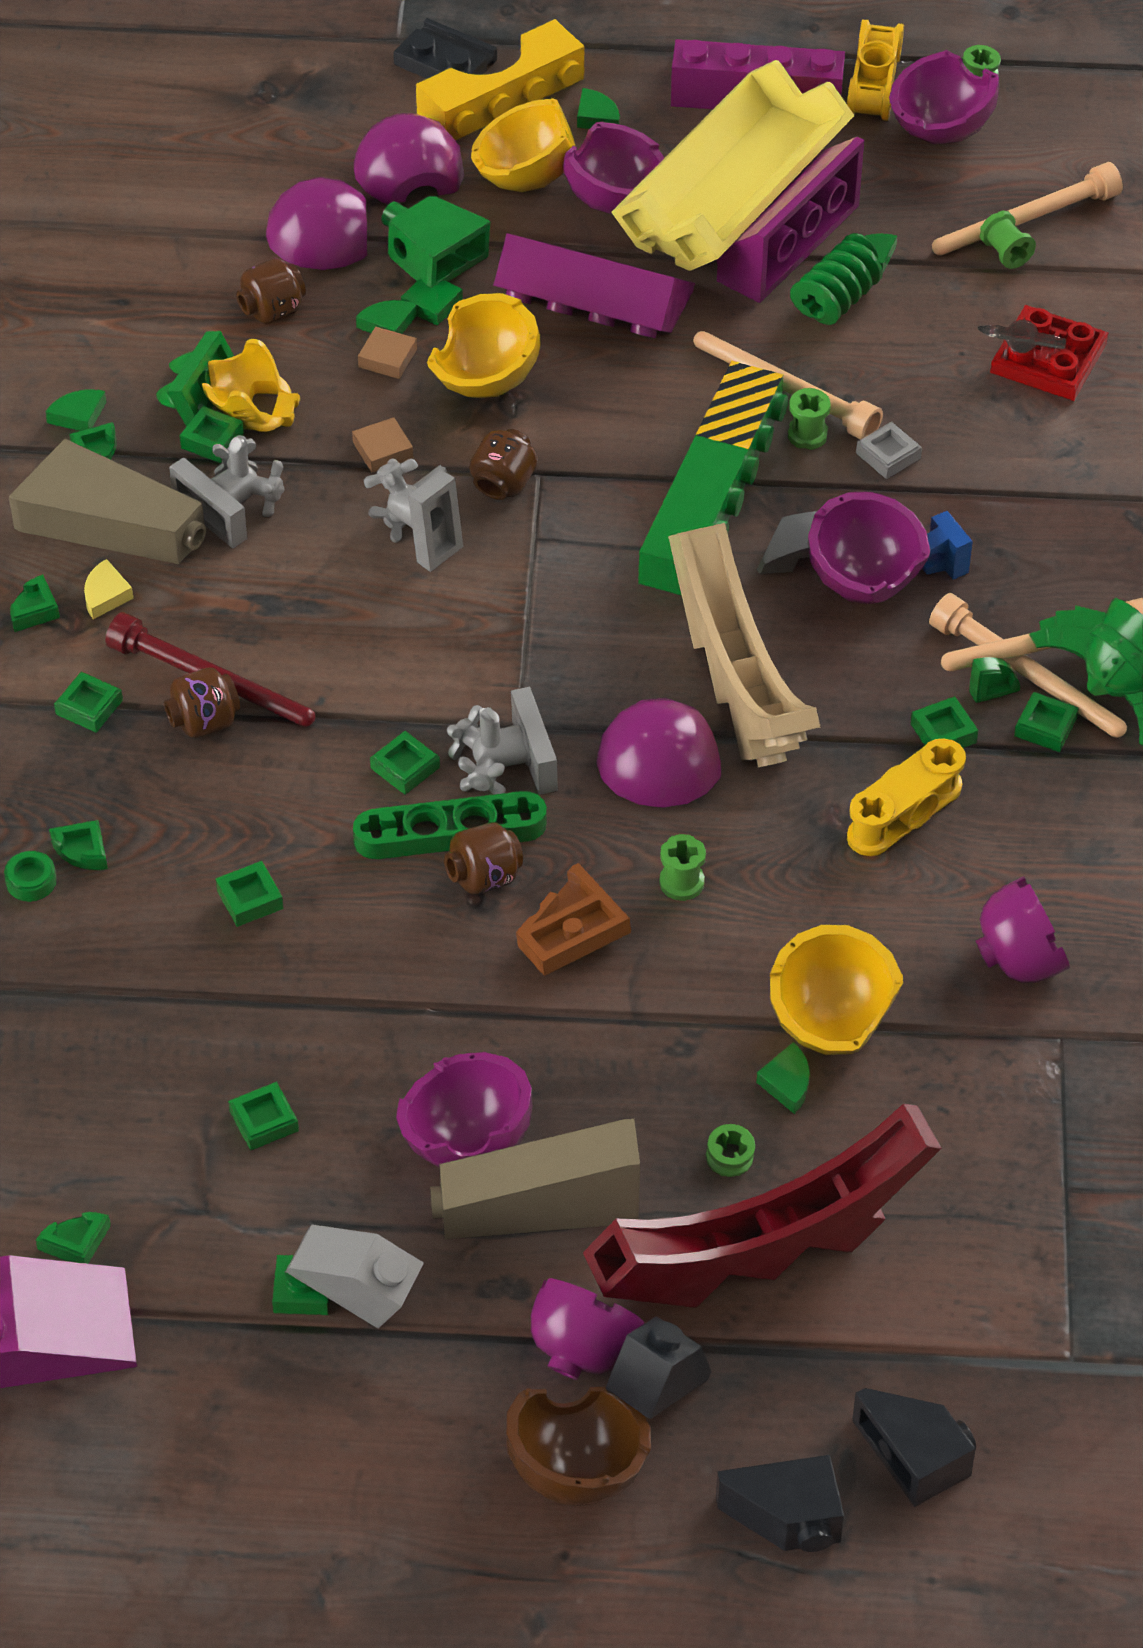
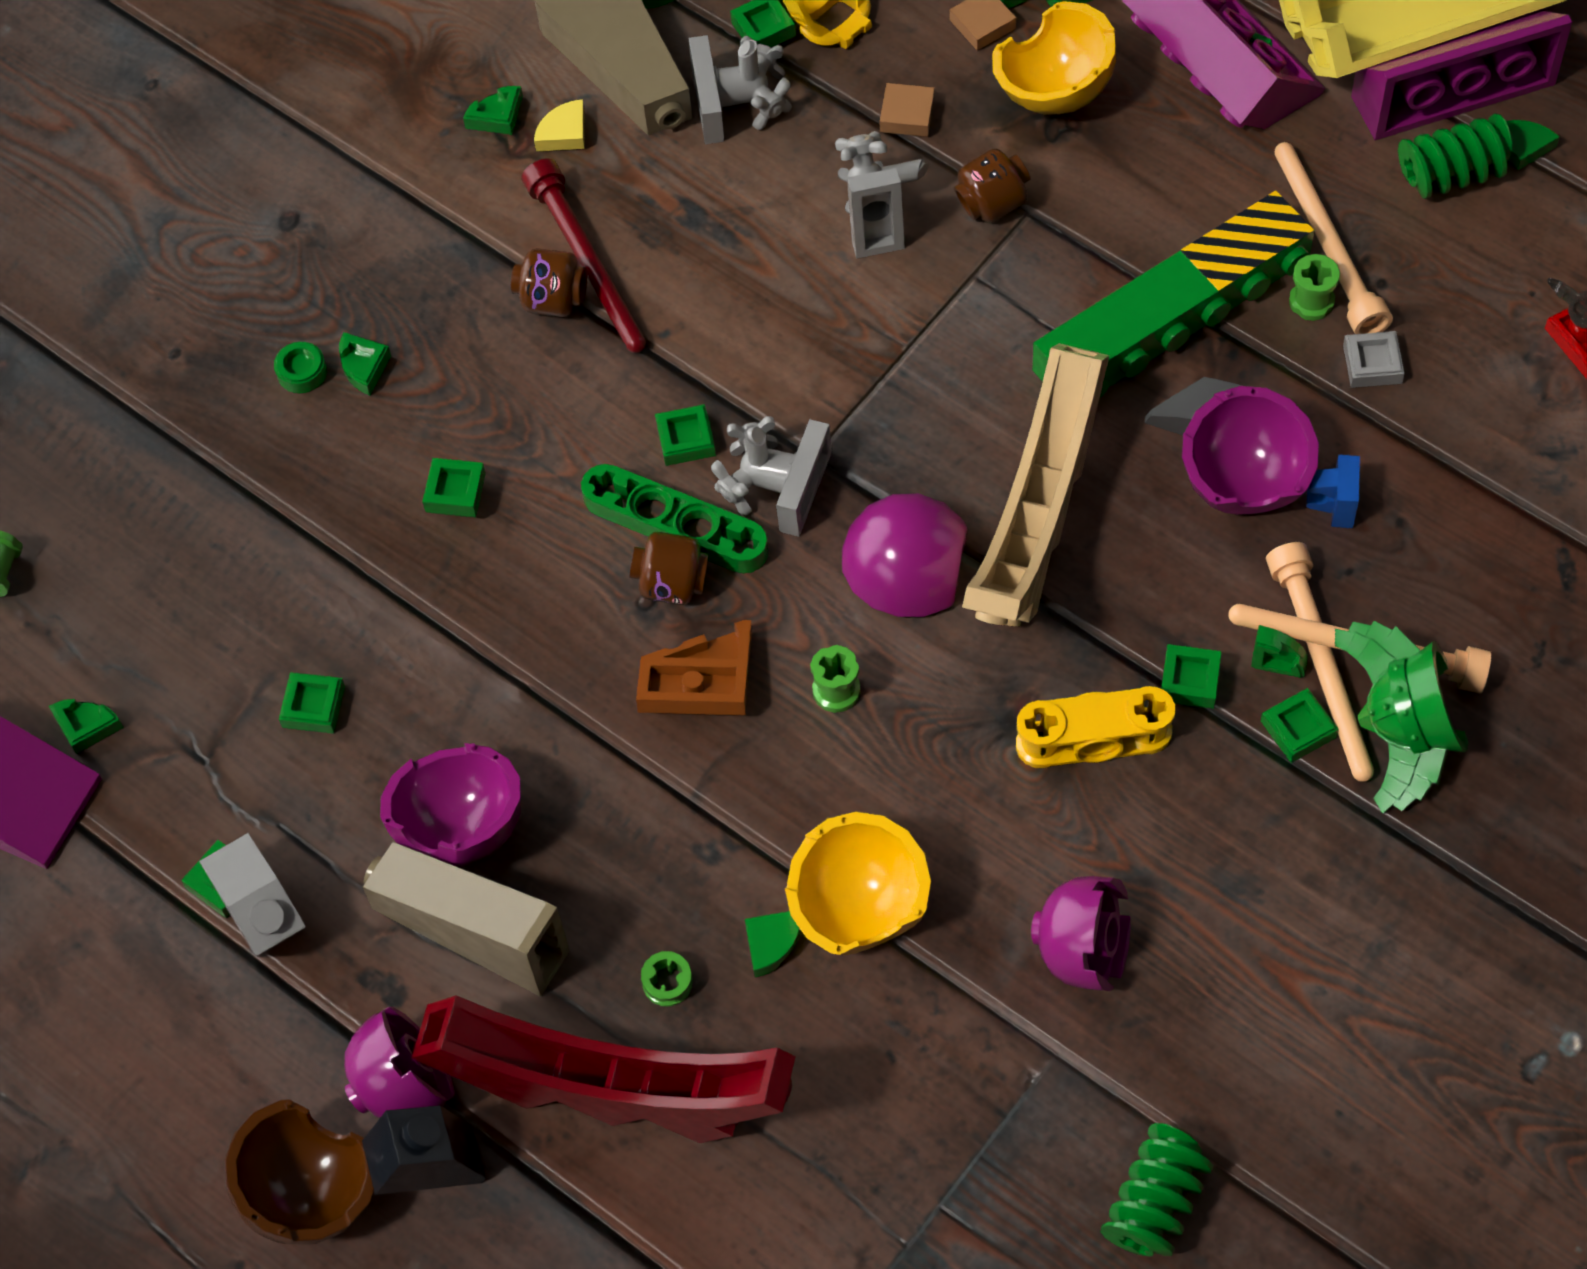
camera: 40 degrees right, 10 degrees up
green tile [54,671,123,733] -> none

